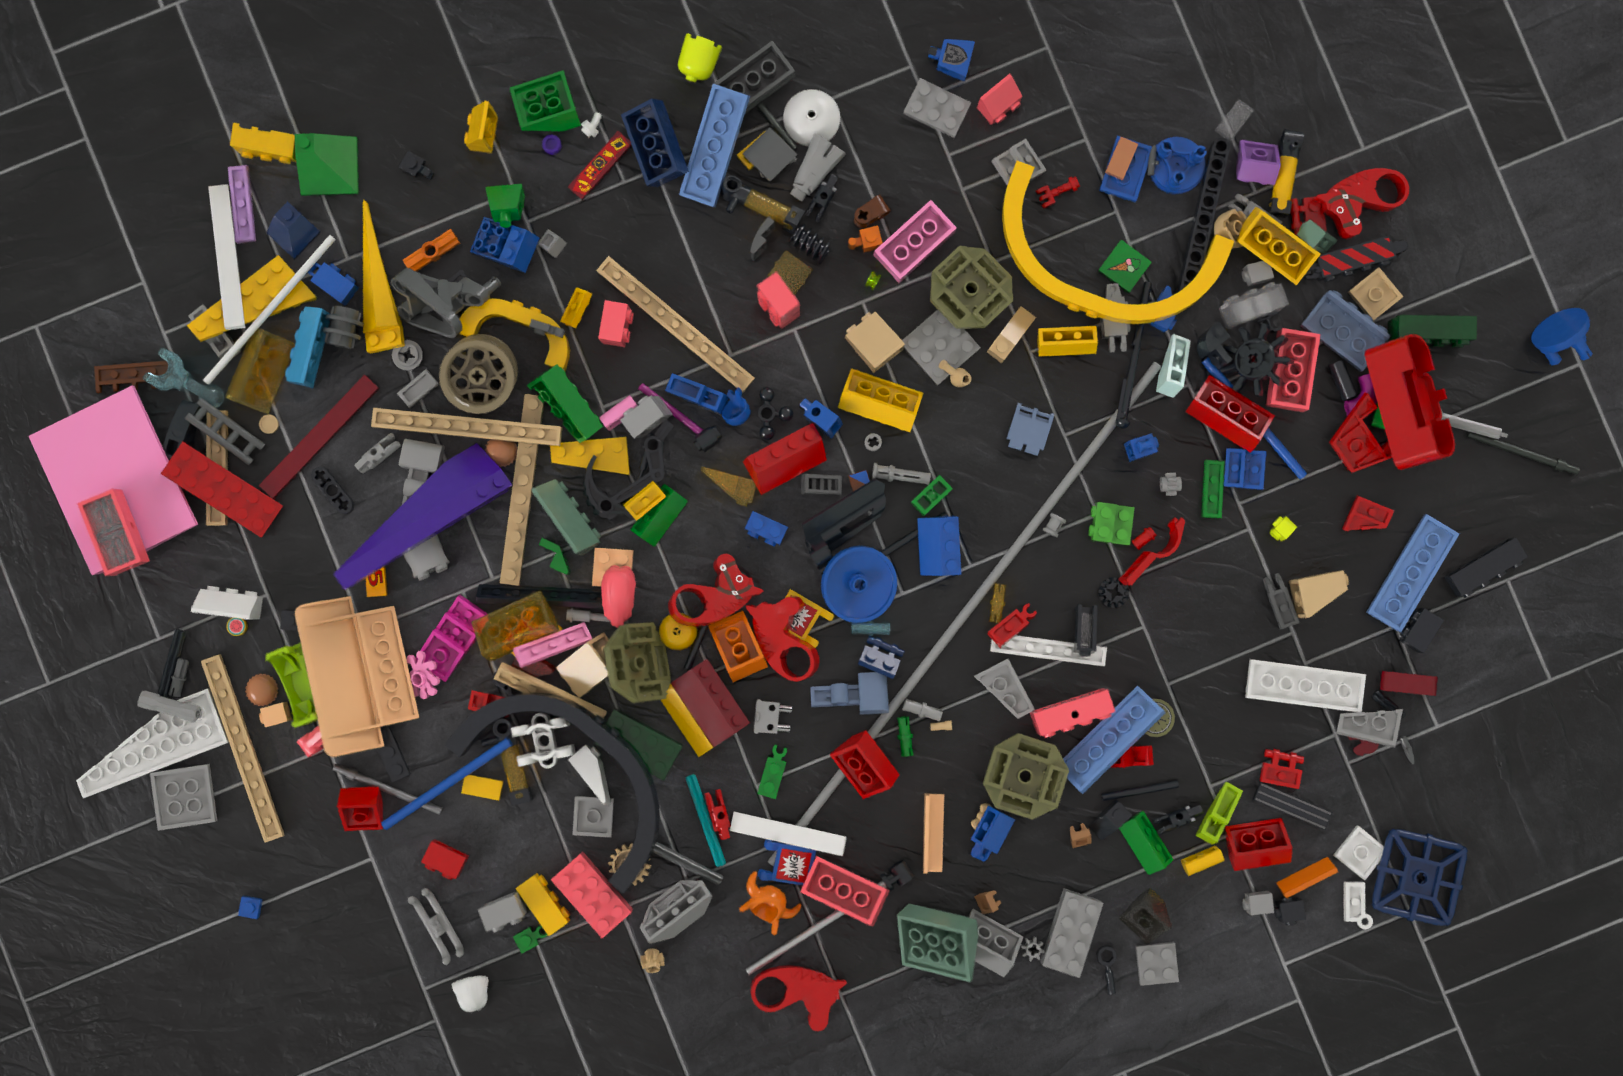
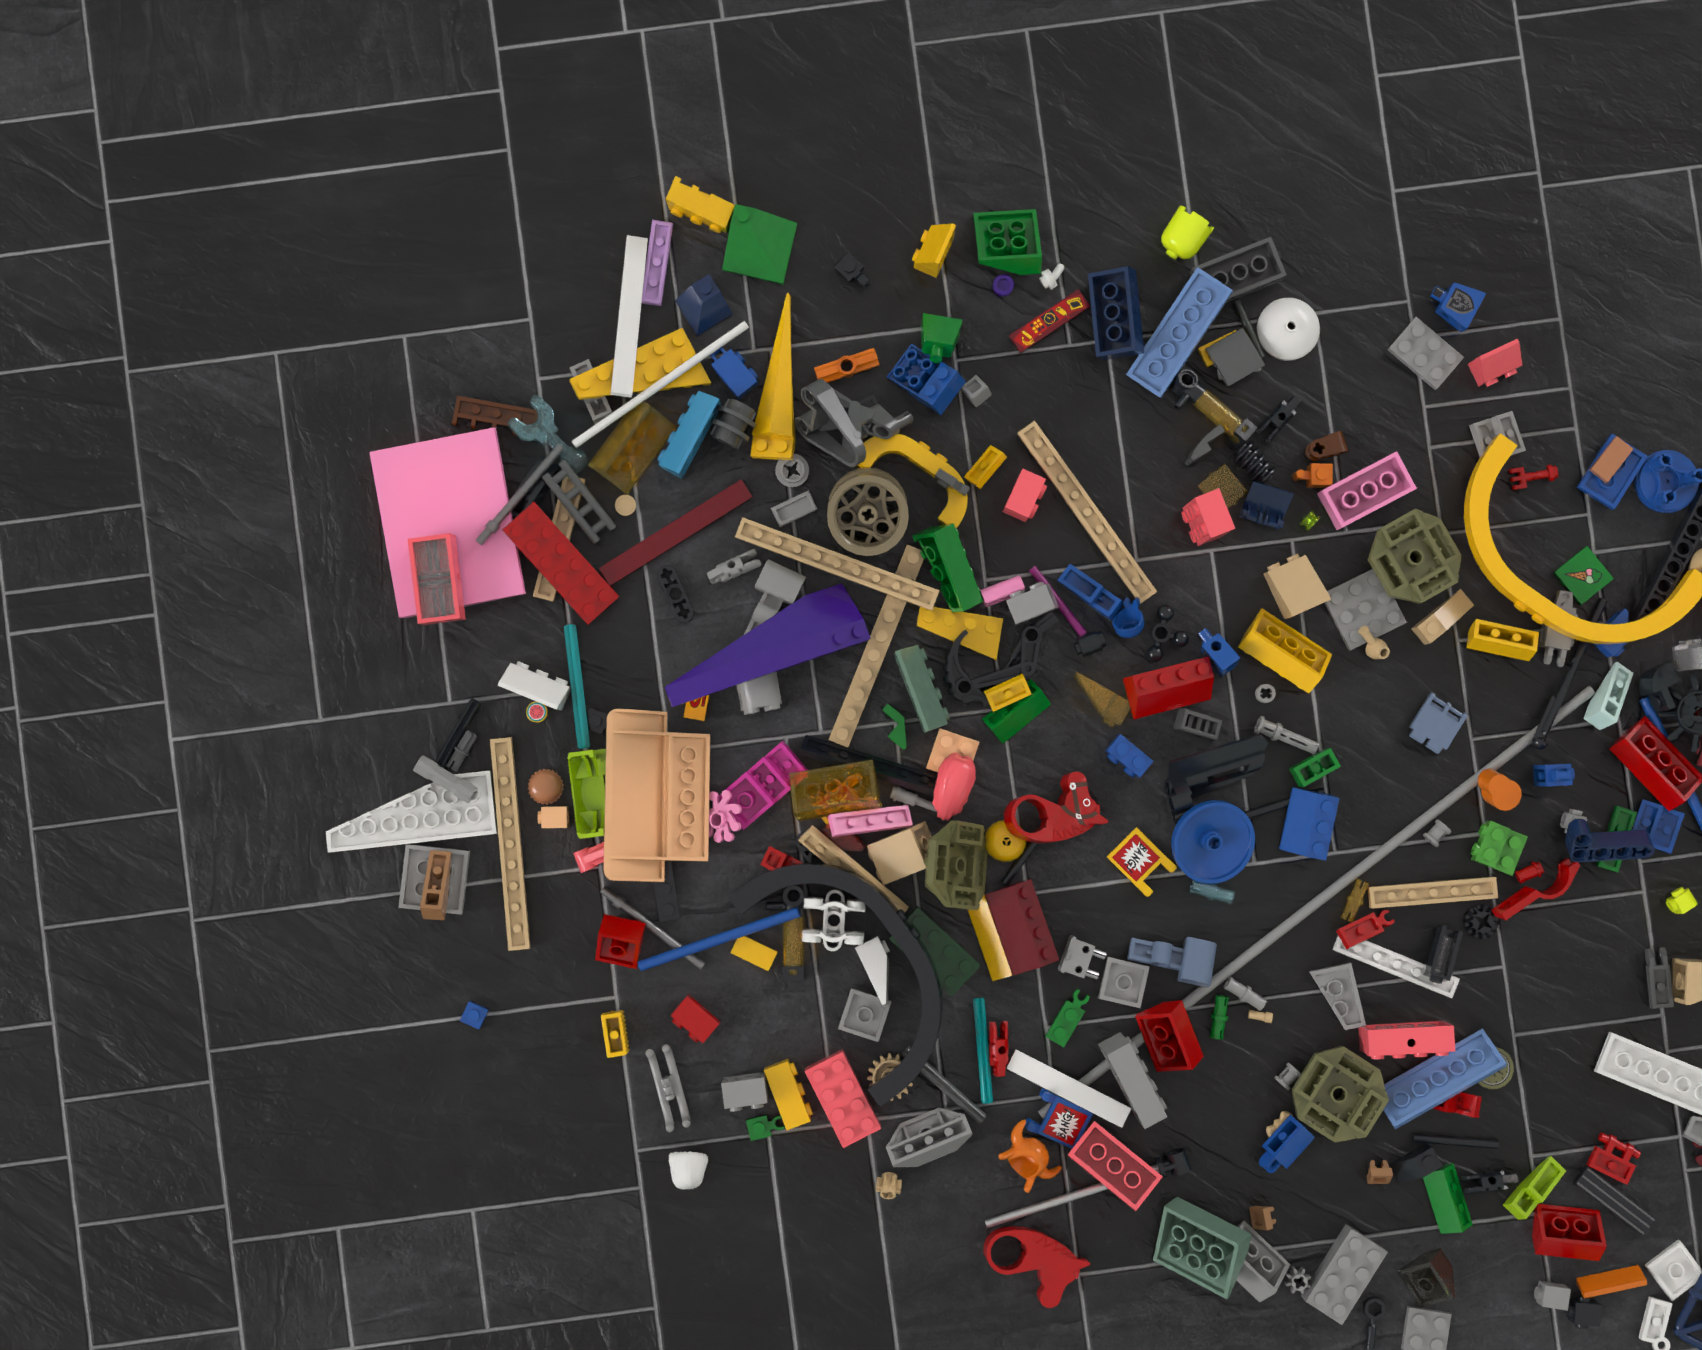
camera: 15 degrees right, 0 degrees up
nougat hat [485,439,518,467] -> none
orange slope [708,611,768,682] -> none
red animal [746,596,820,681] -> none
light grey piece [790,133,846,202] -> none
tile [848,470,870,492] -> none
dark blue plate [858,636,905,679] -> none
light nougat panel [923,793,944,873] -> none
dark grey helmet [1148,145,1160,176] -> none
yellow brick [1181,845,1224,876] -> none
none -> medium nougat slope [420,850,452,920]
none -> flat silver bar [476,444,564,545]
none -> teal axle [564,624,590,749]
none -> yellow brick [601,1010,630,1058]
none -> light grey plate [1098,956,1150,1008]
none -> light grey brick [1098,1032,1167,1129]
none -> dark blue hinge [1239,481,1294,529]
none -> light grey bush [1274,1062,1301,1091]
none -> tan plate [1368,877,1498,908]
none -> orange piece [1477,769,1522,811]
none -> dark blue beam [1565,819,1655,862]

